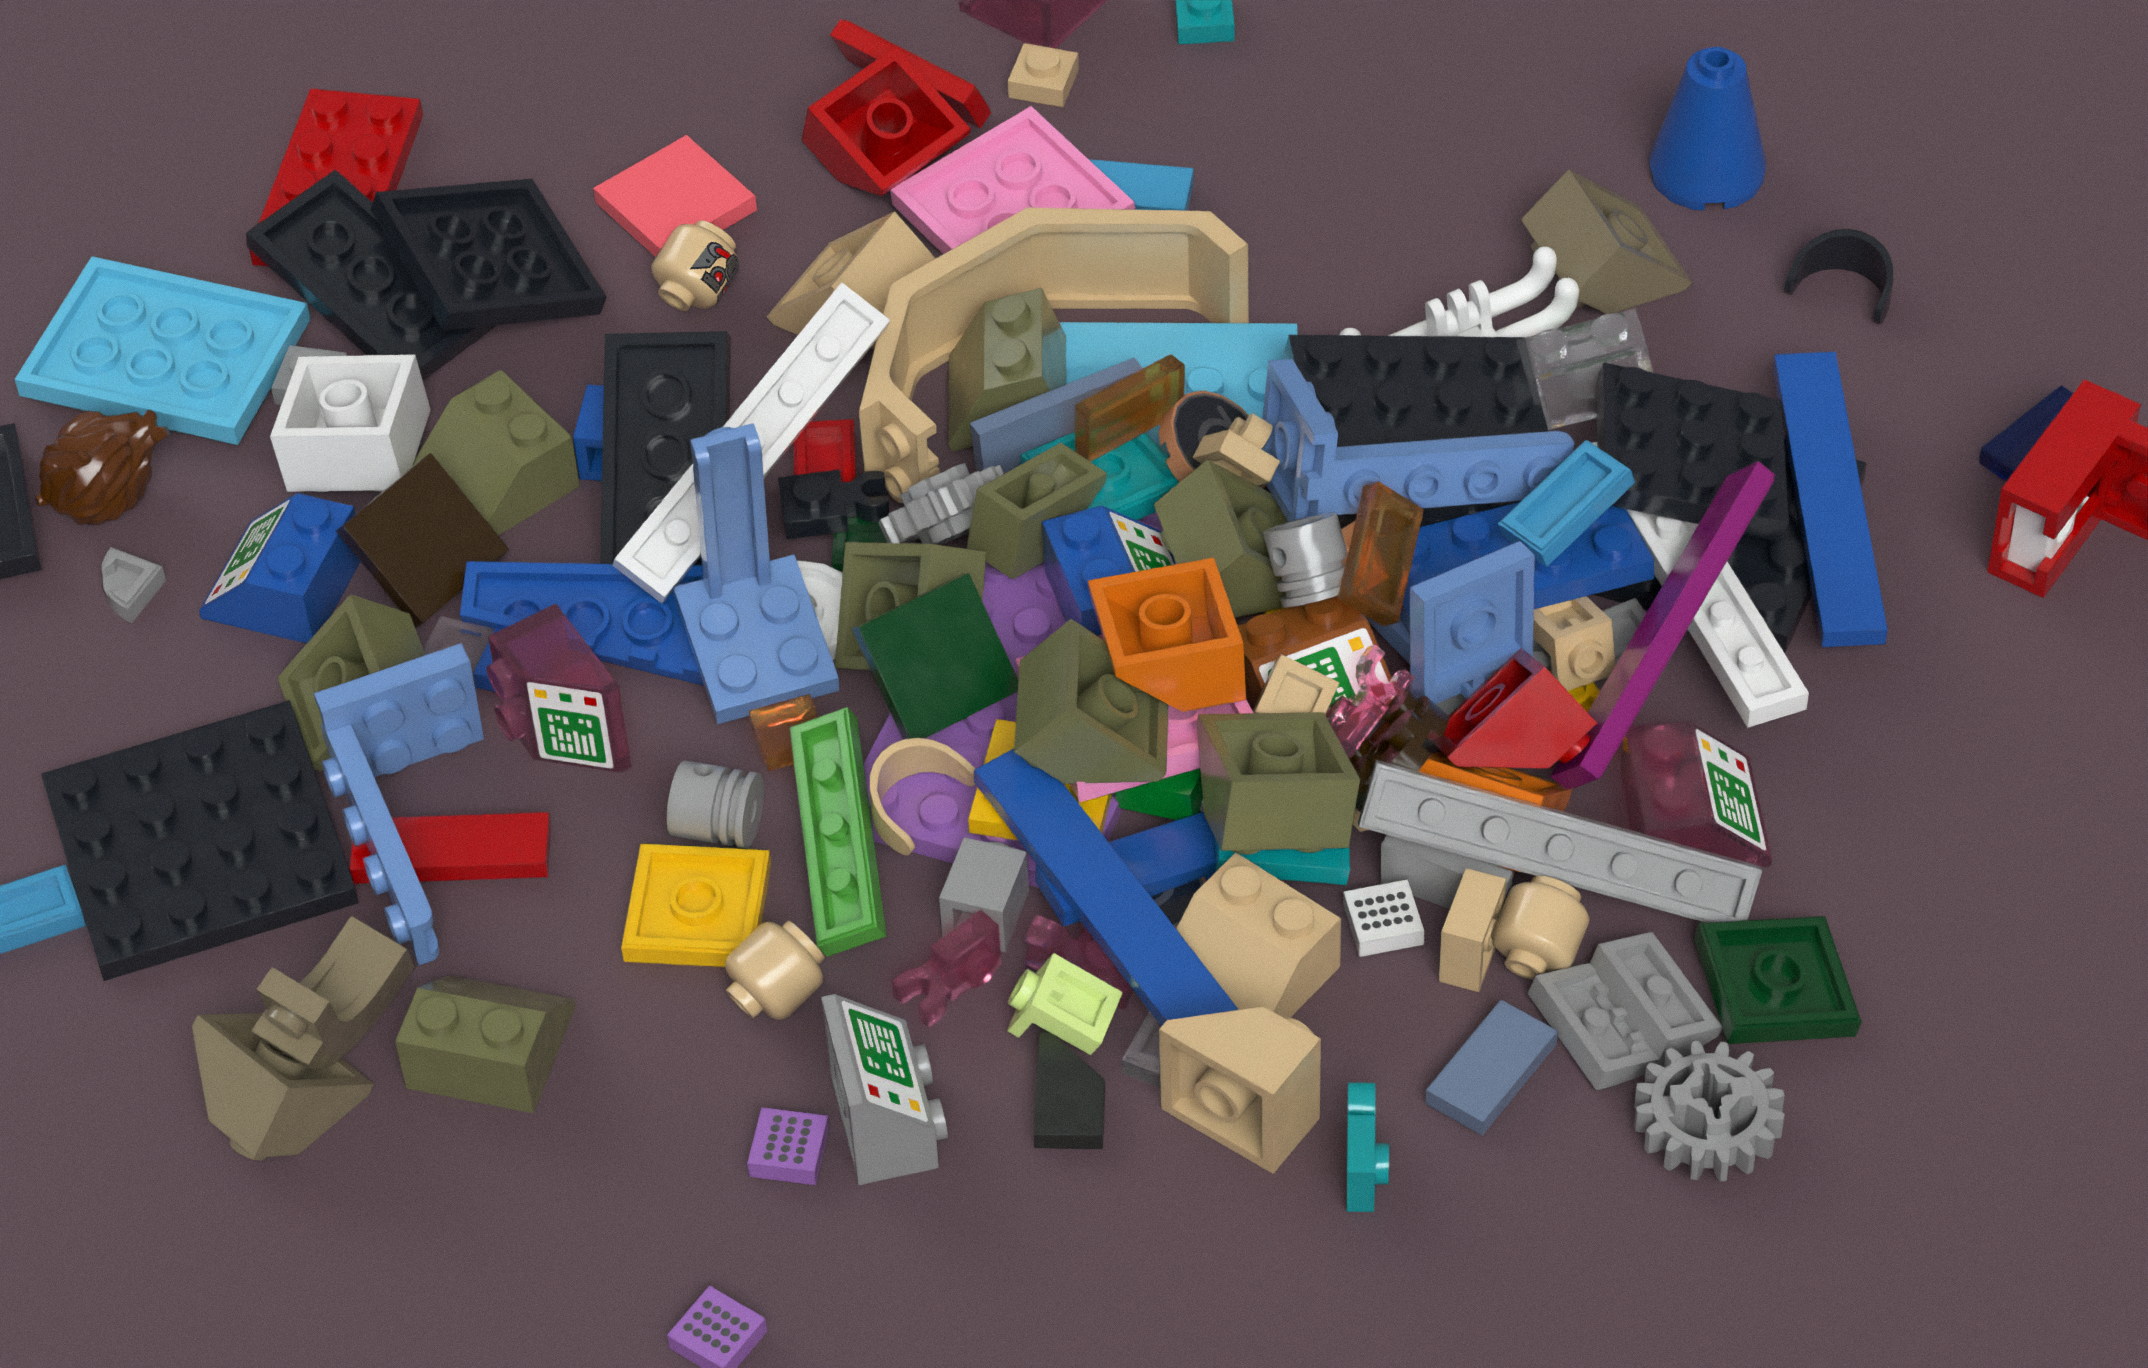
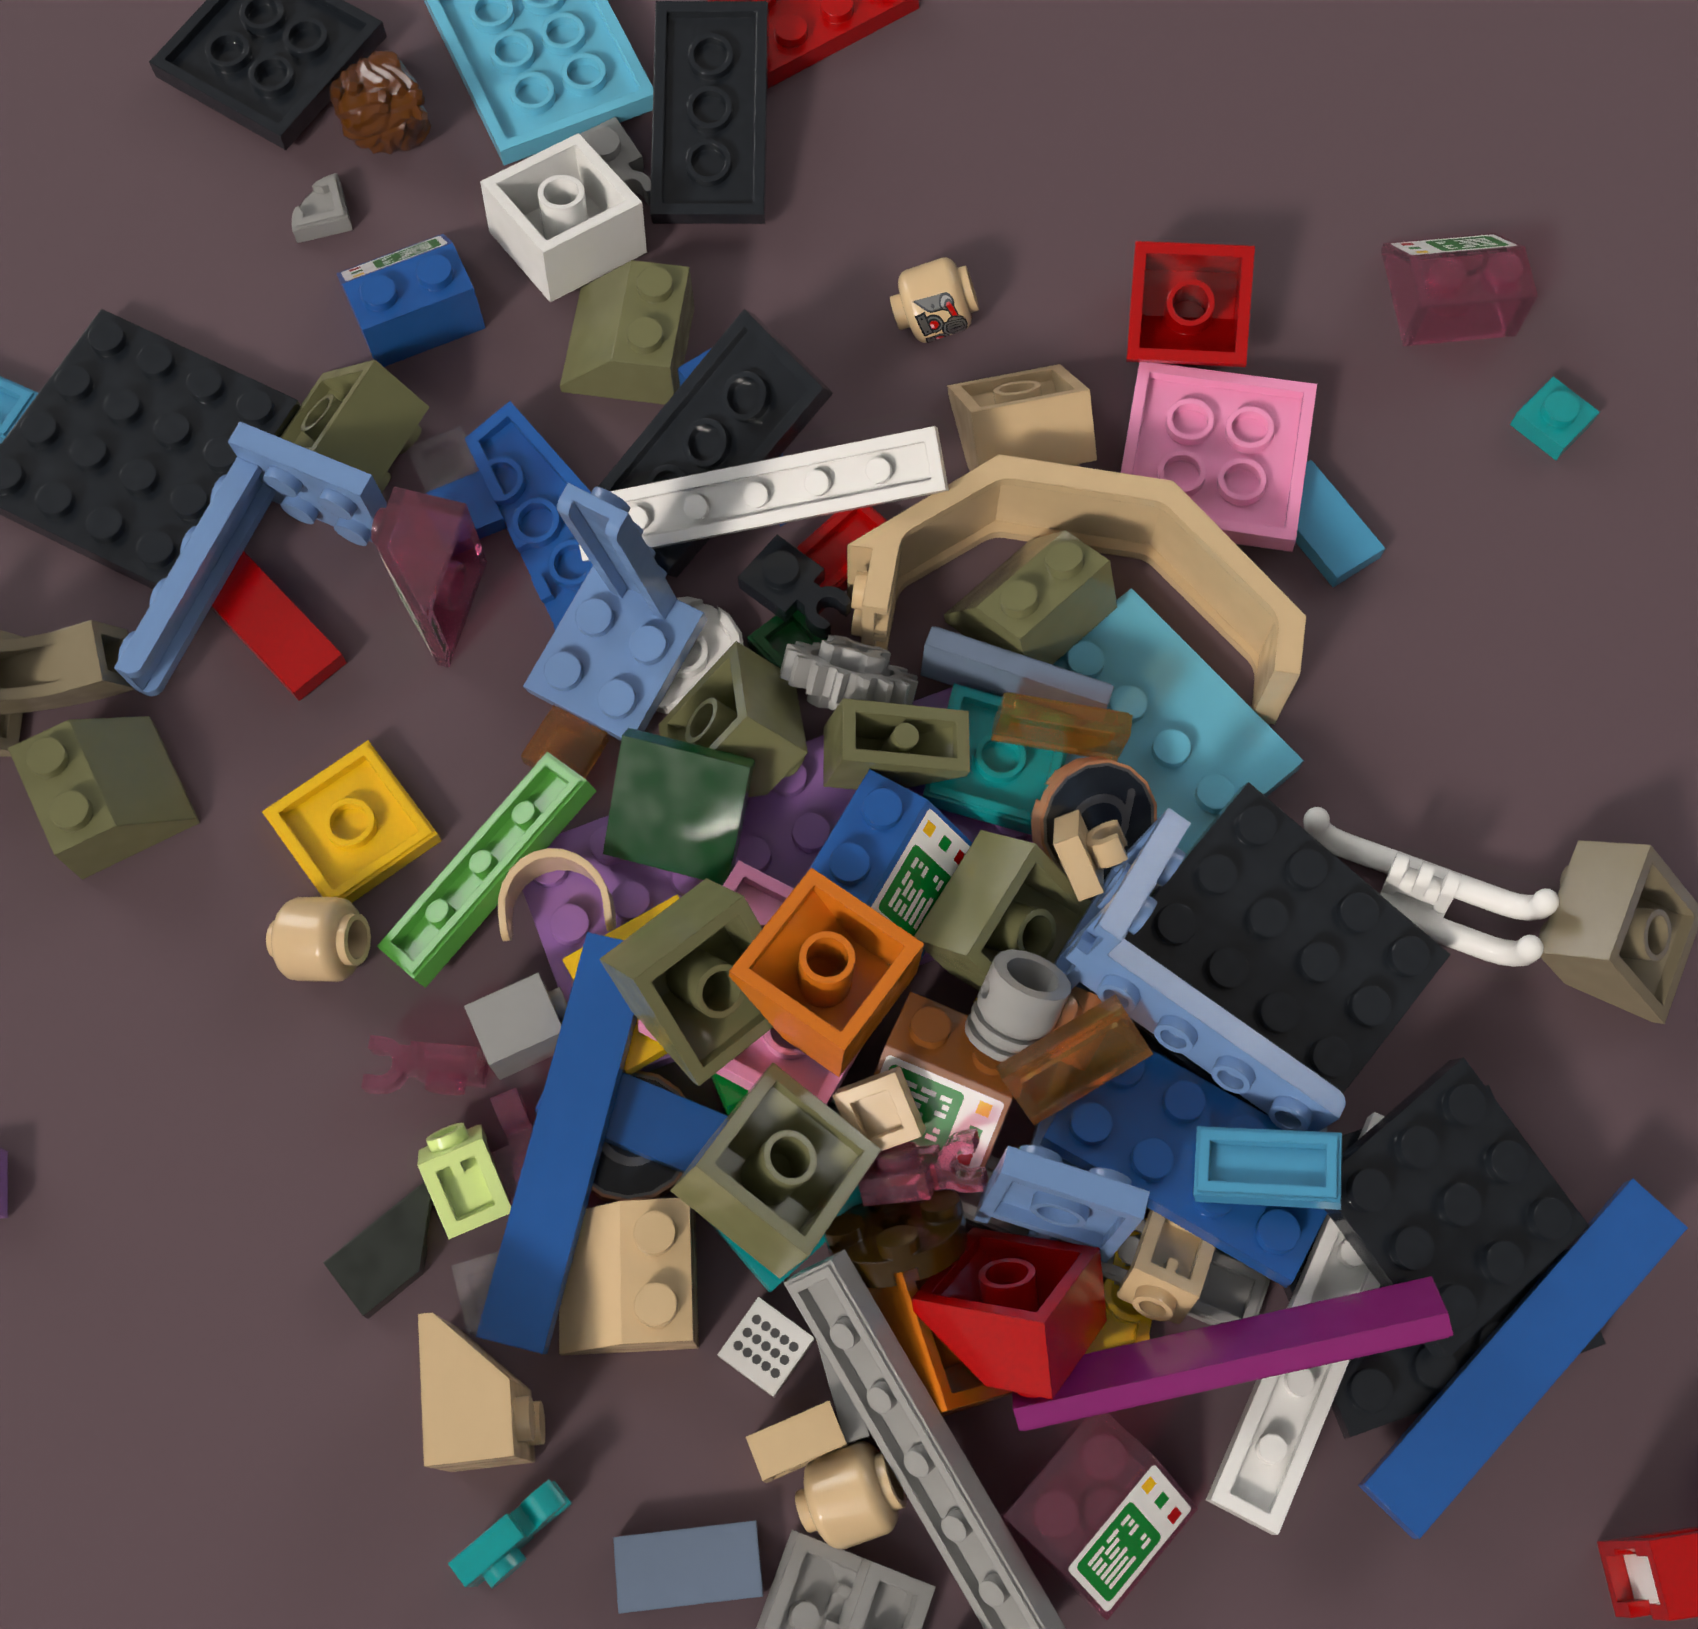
camera: 45 degrees right, 20 degrees up
dark brown tile [336,453,509,628] -> none
black plate [370,179,606,331] -> none
coral tile [593,135,757,257] -> none
light grey piece [667,760,764,849] -> none
medium lavender tile [747,1107,830,1185] -> none
light grey slope [821,994,948,1185] -> none
red tile [830,19,991,129] -> none
tan plate [1008,43,1079,107] -> none
clear slope [1517,308,1653,430] -> none

